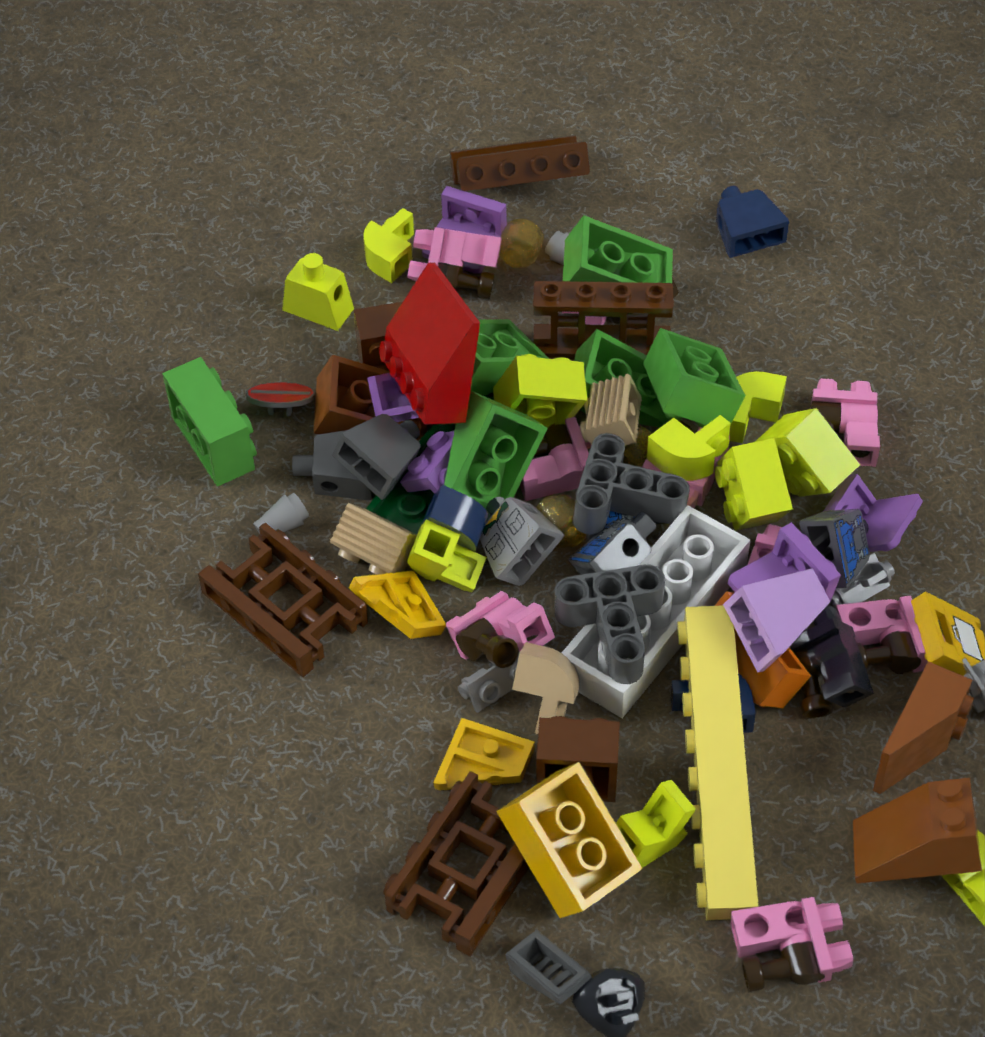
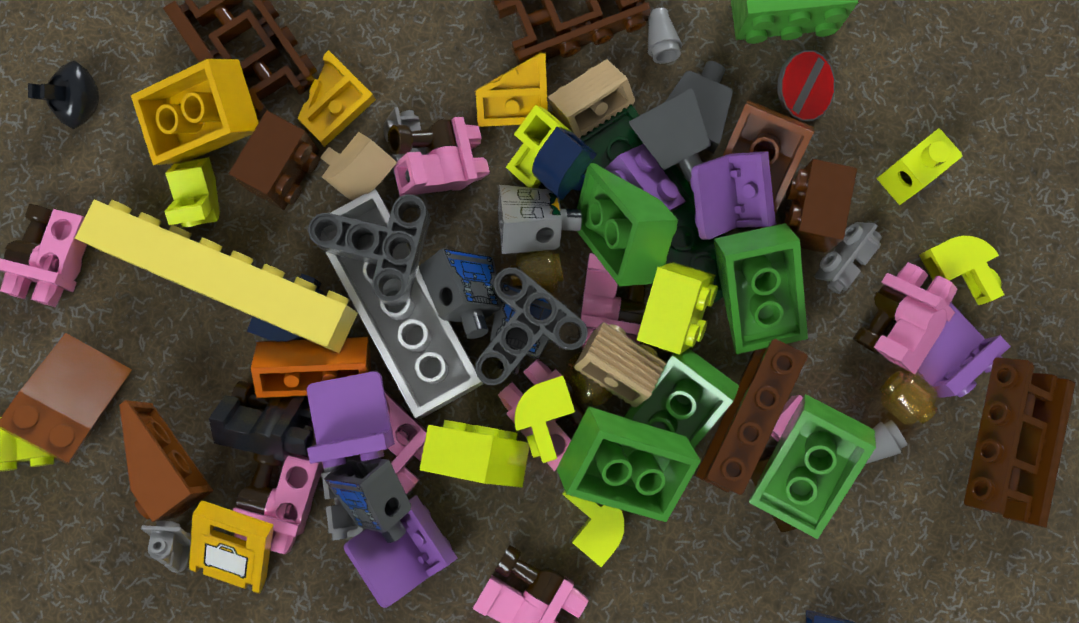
camera: 115 degrees right, 30 degrees up
red slope [379,262,480,424] -> none
dark grey slope [505,930,592,1005] -> none
lavender slope [723,568,830,673] -> none
neon yellow brick [755,408,860,497] -> none

